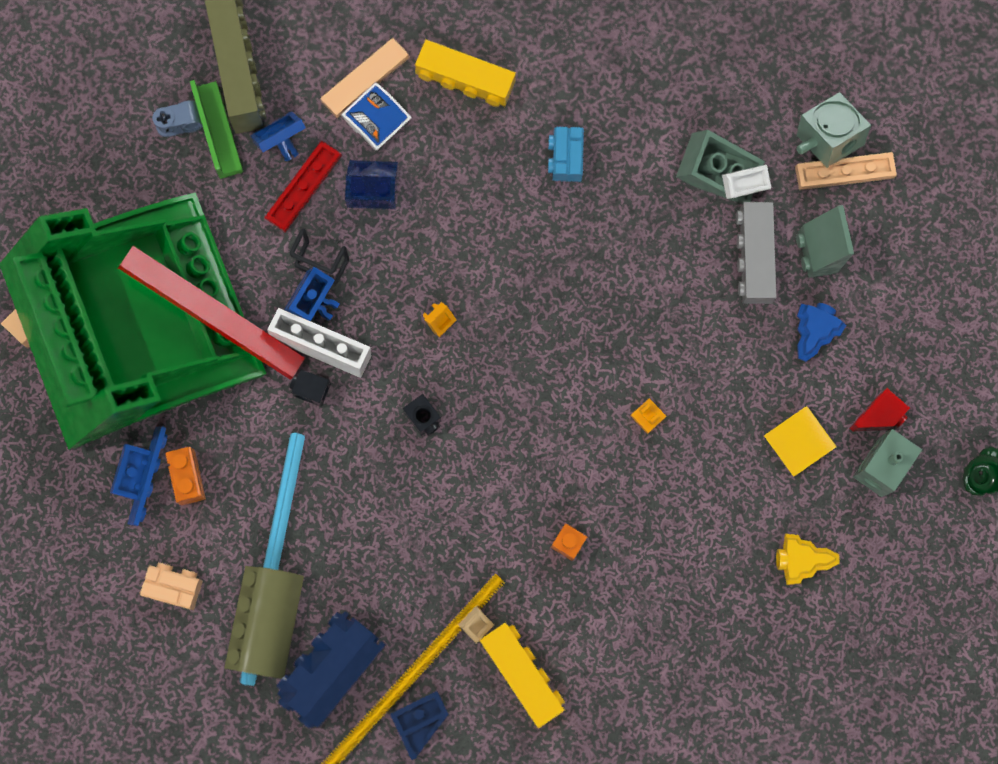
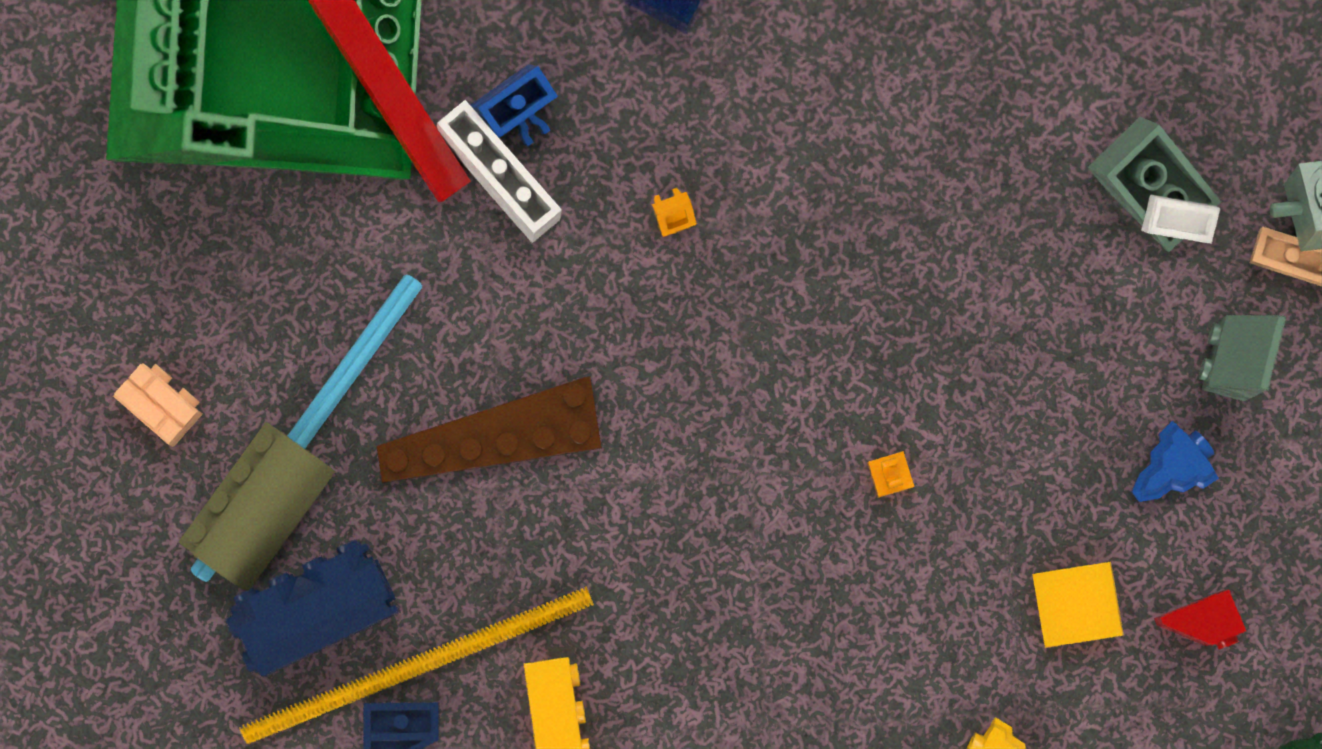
camera: 25 degrees right, 5 degrees up
blue bracket [110,426,167,526] -> none
orange brick [165,447,206,505] -> none
black piece [289,228,350,285] -> none
black brick [290,370,331,407] -> none
black brick [402,394,441,436] -> none
tan tile [458,607,494,644] -> none
dark azure brick [548,127,584,182] -> none
orange brick [551,523,587,561] -> none
light grey brick [736,202,776,304] -> none
sand green piece [853,429,922,497] -> none
none -> reddish brown wing [377,376,602,483]

